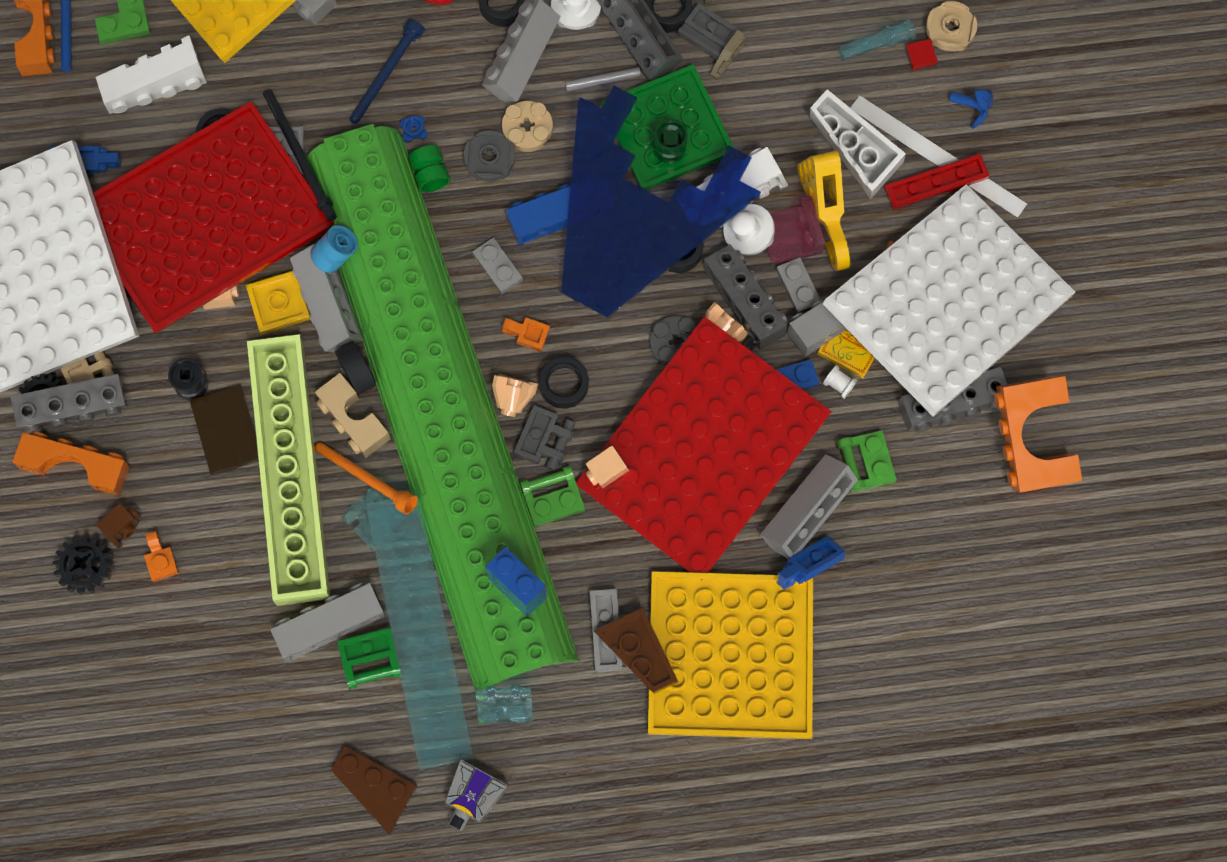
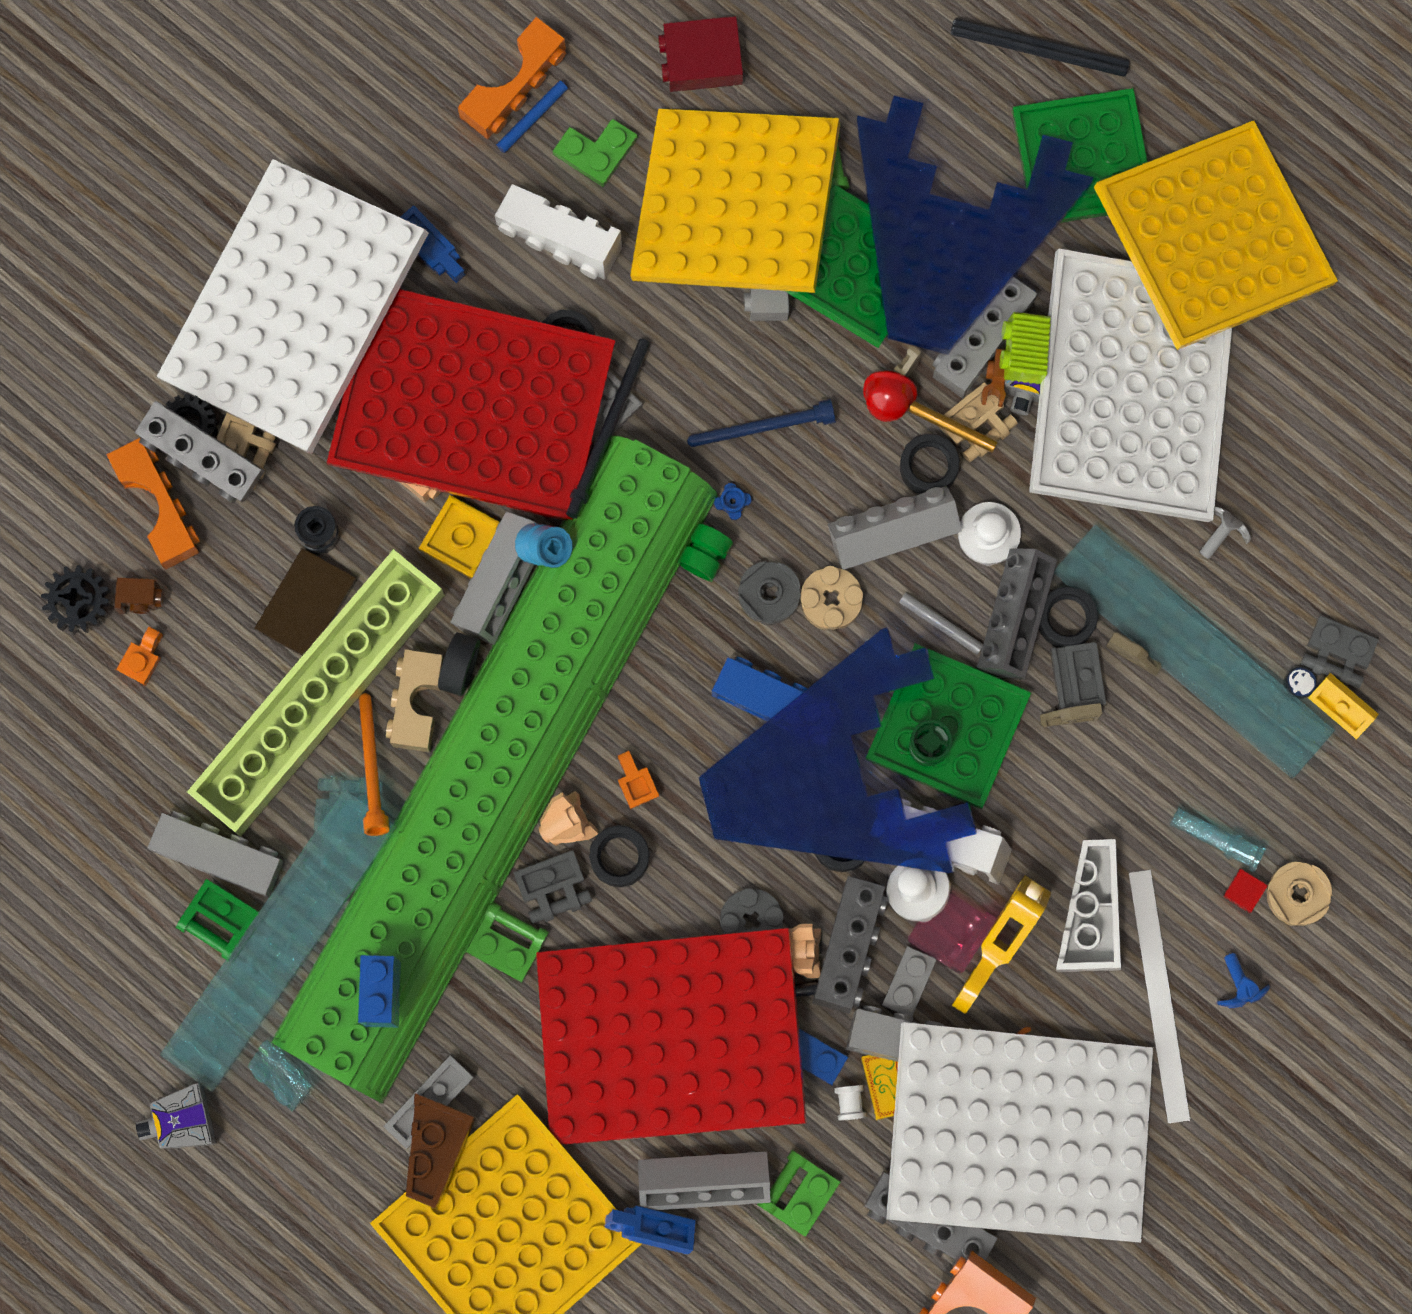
camera: 50 degrees right, 5 degrees up
reddish brown wing [331,746,417,835] -> none
light grey plate [472,238,523,295] -> none
light nougat brick [585,446,629,488] -> none
red tile [884,153,990,211] -> none

